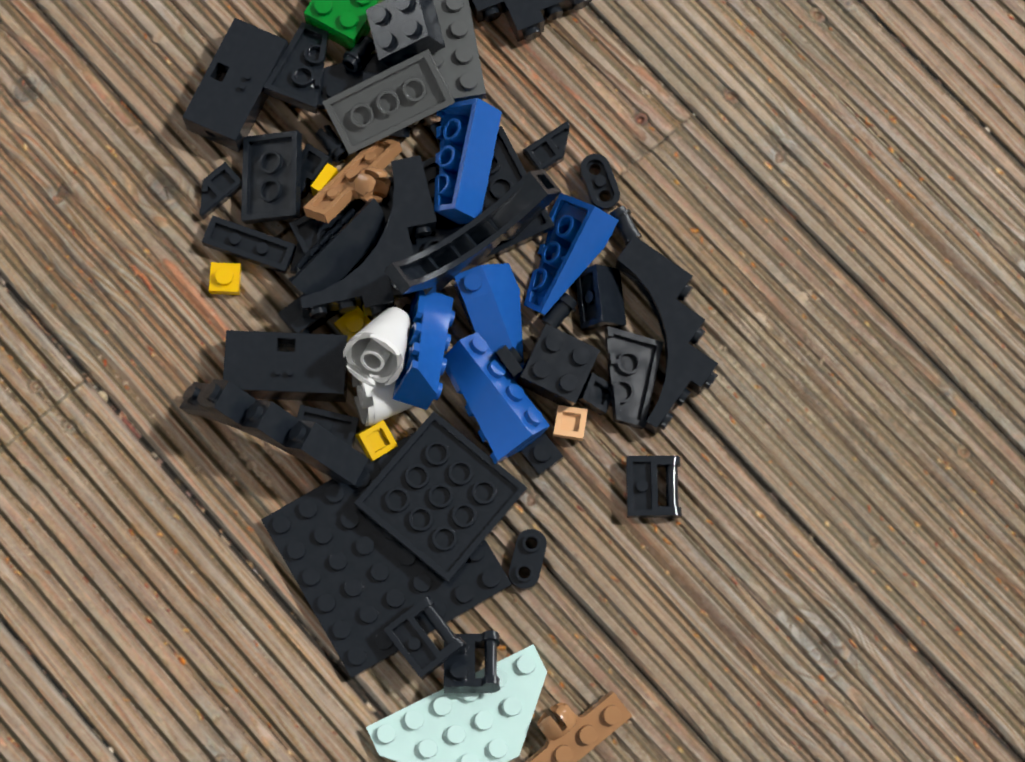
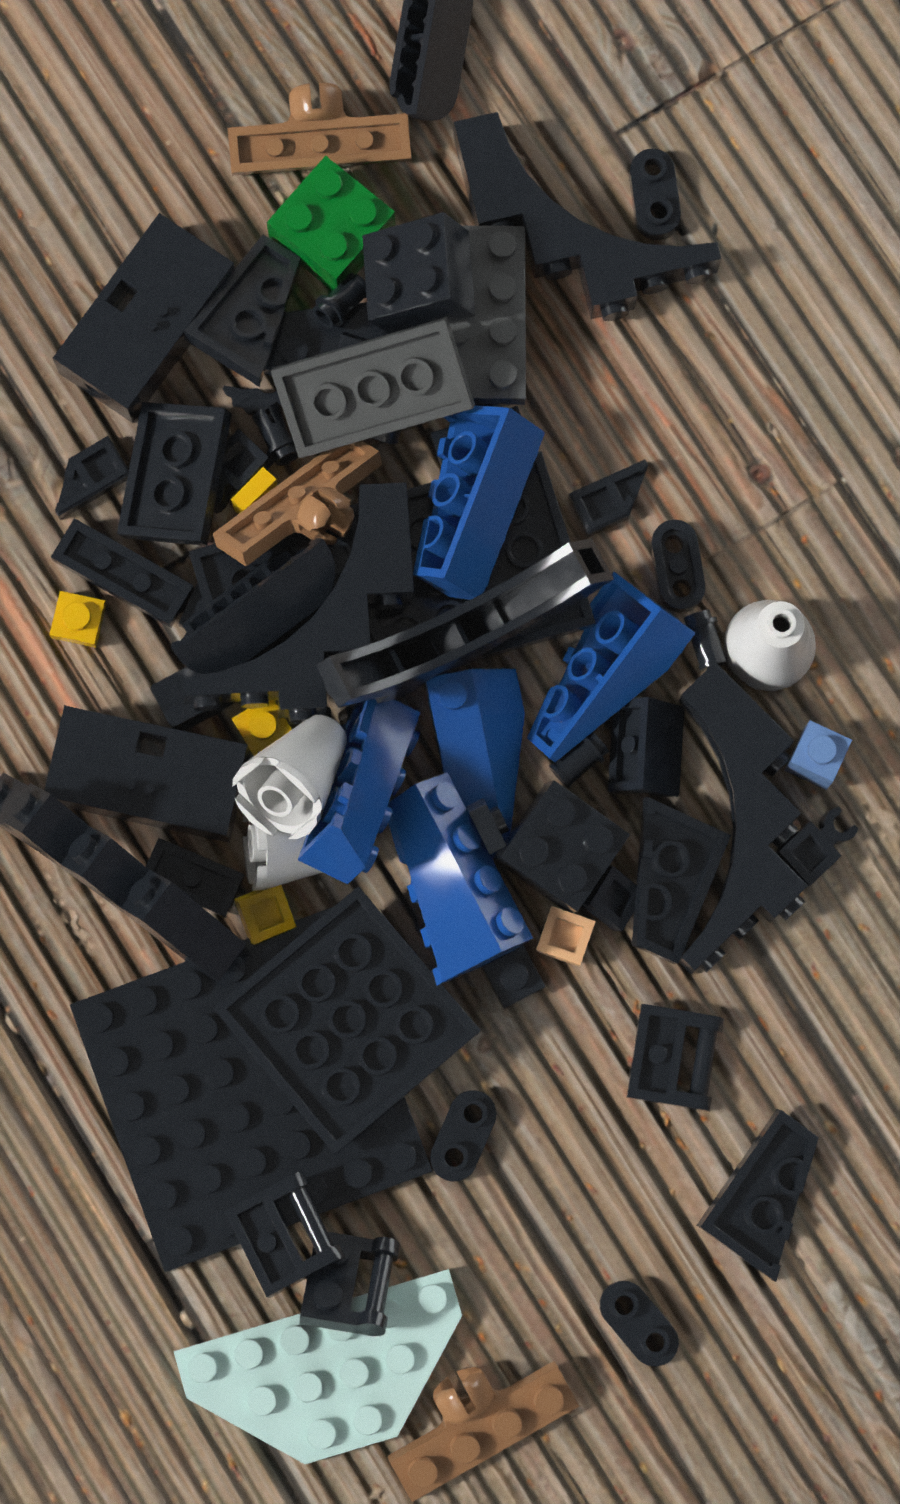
camera: 10 degrees right, 5 degrees up
none -> black piece [222,385,282,415]
none -> black plate [599,1281,679,1367]
none -> black wing [696,1109,819,1282]
none -> white cone [723,600,816,691]
none -> black plate [775,807,858,888]
none -> medium blue brick [784,720,852,790]

